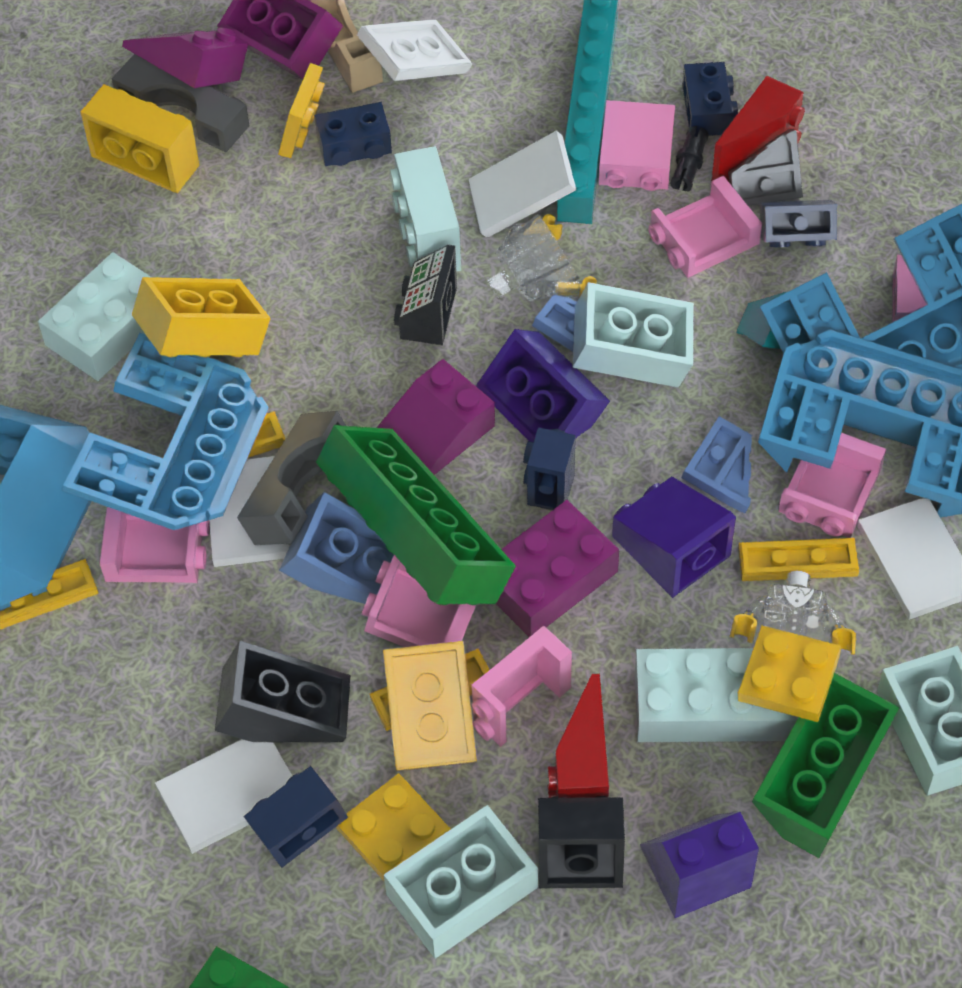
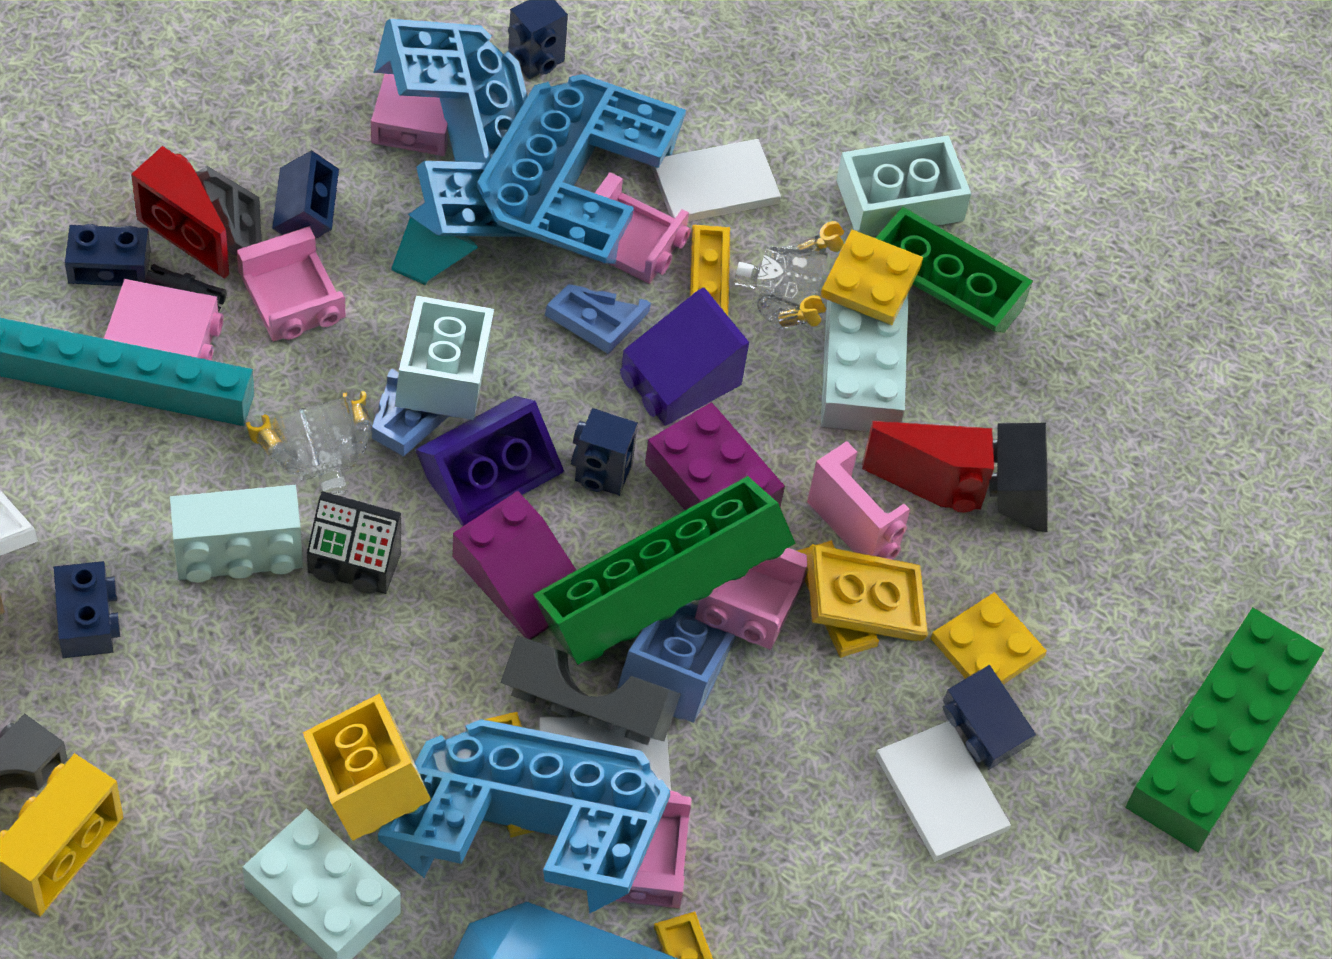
camera: 95 degrees left, 0 degrees up
black slope [215,640,351,742] -> none
yellow plate [278,63,325,158] -> none
light aqua brick [384,805,538,959] -> none
white tile [469,130,576,237] -> none
dark purple slope [640,812,759,918] -> none

